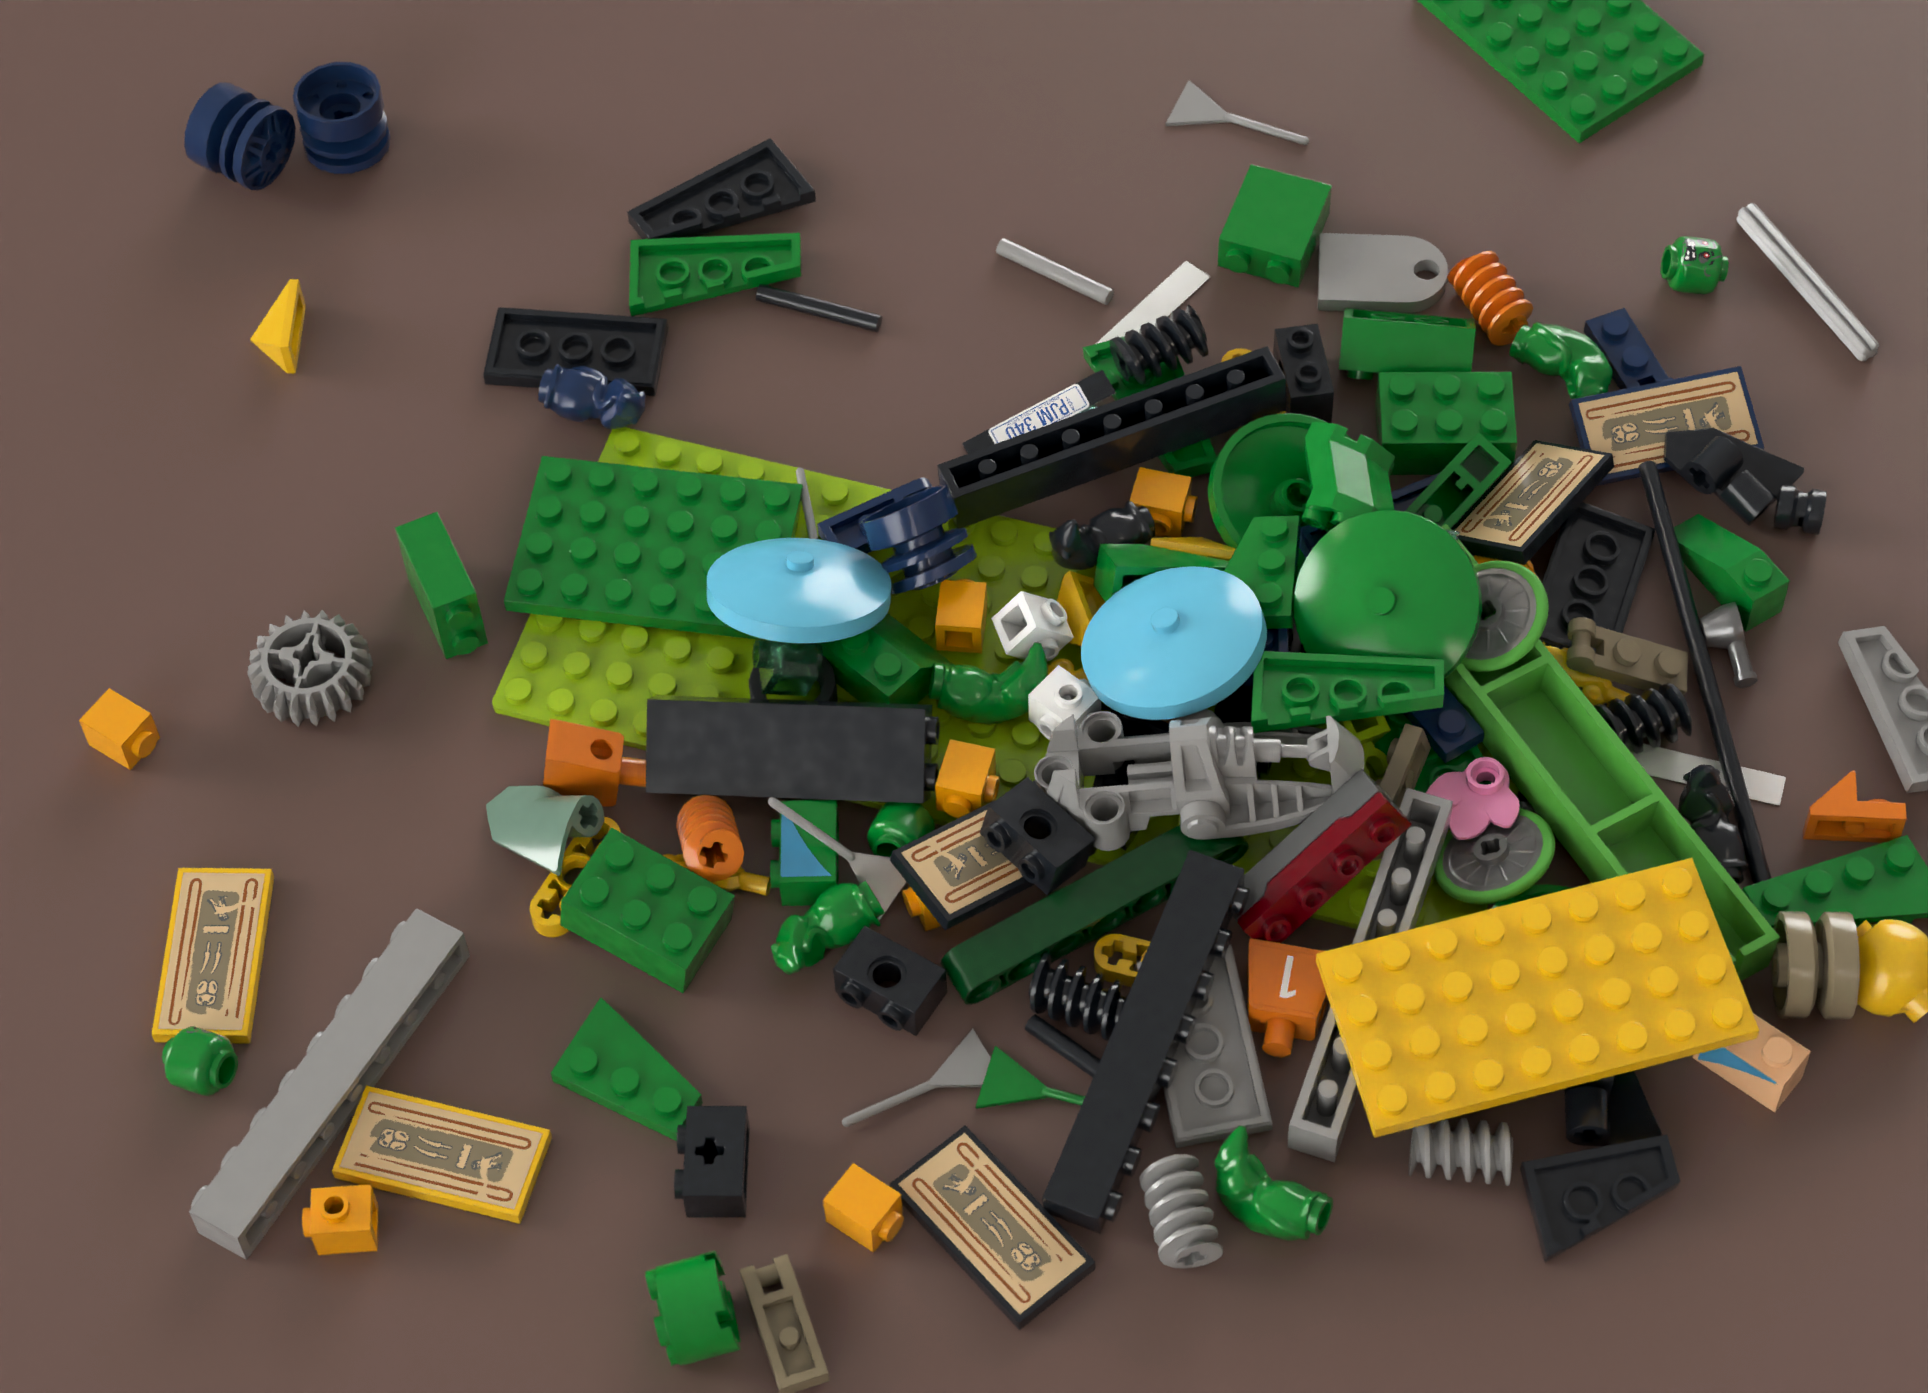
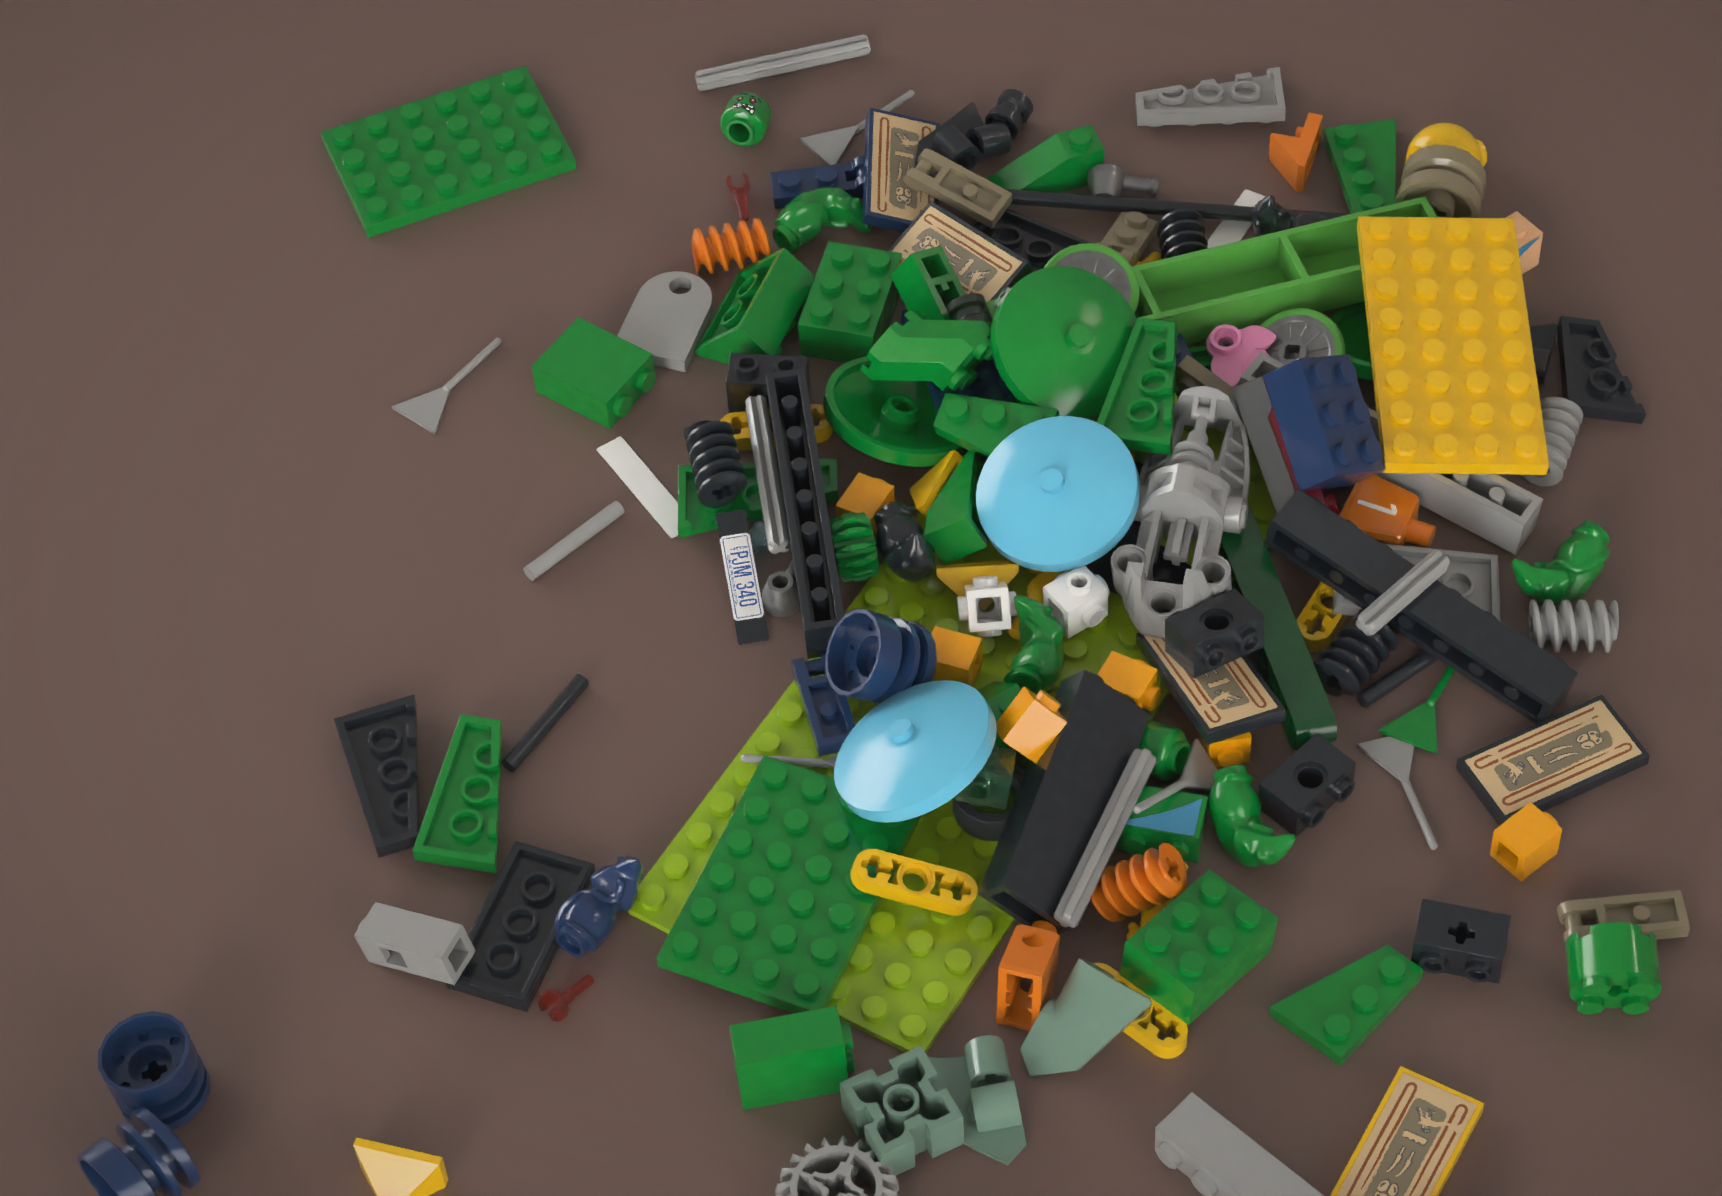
camera: 75 degrees left, 5 degrees down
none -> light grey brick [354,902,476,985]
none -> clear red hand [537,974,594,1022]
none -> clear red hand [726,172,750,221]
none -> light grey piece [800,90,915,165]
none -> green gear [830,512,879,582]
none -> sand green brick [840,1046,965,1175]
none -> yellow beam [850,849,978,916]
none -> dark tan plate [903,149,1012,229]
none -> sand green panel [928,1035,1027,1166]
none -> pearl dark grey wheel [947,293,992,323]
none -> light orange brick [996,686,1067,763]
none -> light grey axle [1054,748,1156,928]
none -> dark blue brick [1263,355,1386,491]
none -> light grey axle [1356,550,1450,636]

